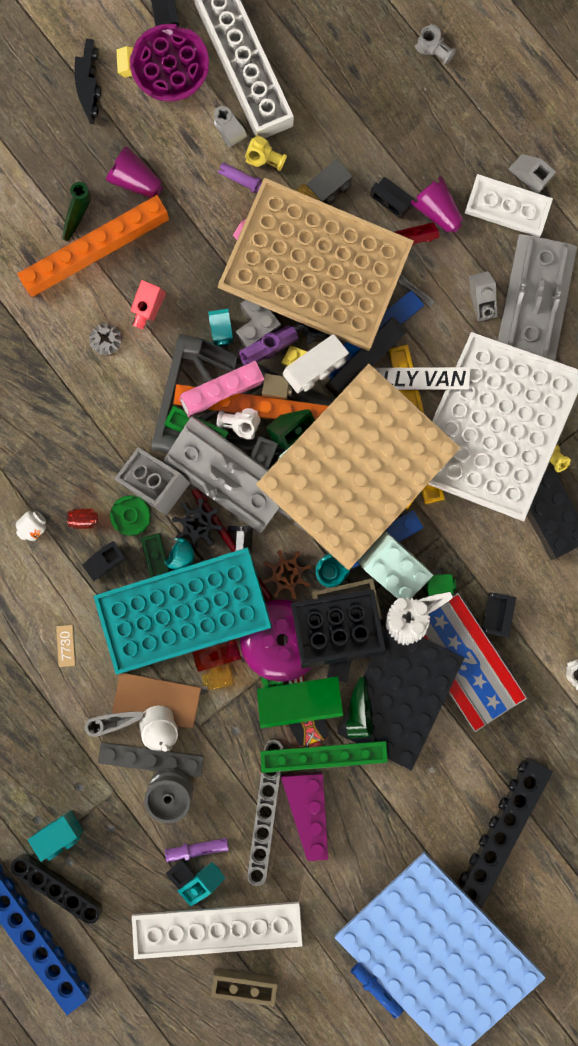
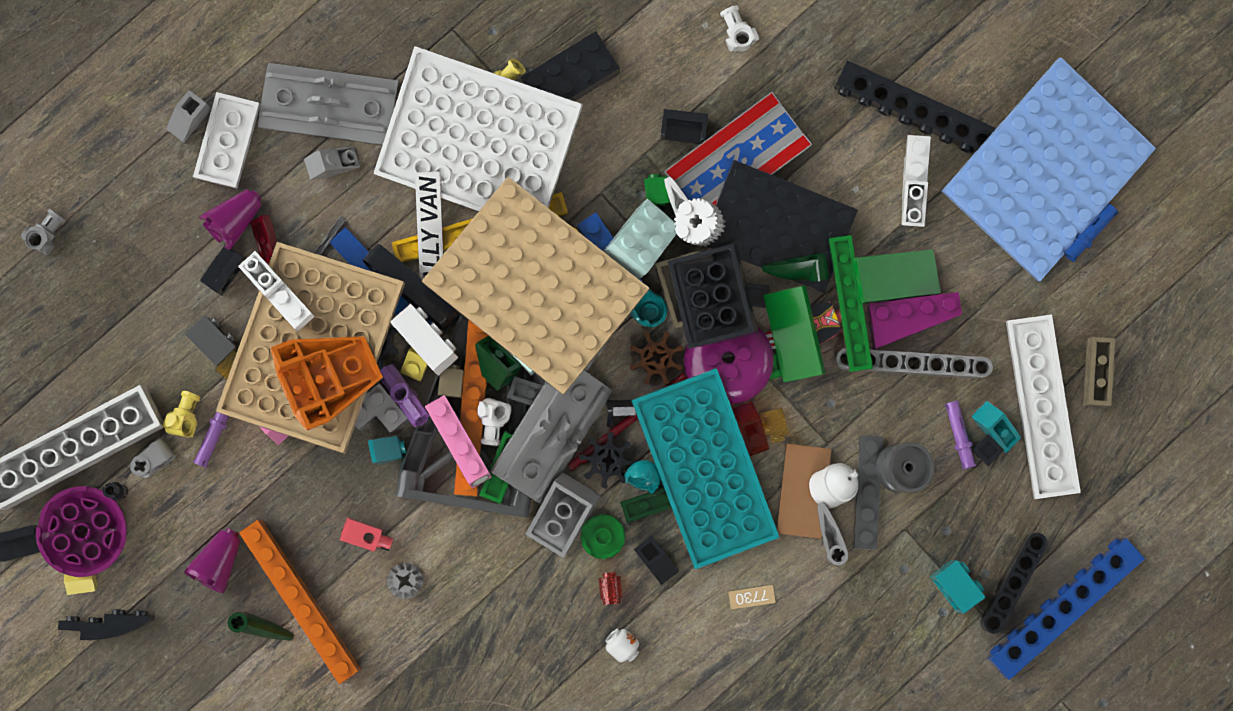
camera: 80 degrees left, 0 degrees up
none -> black pin [103,482,128,500]
none -> white slope [238,251,315,332]
none -> orange wedge [270,336,383,431]
none -> green tile [853,249,941,303]
none -> white slope [902,135,931,227]

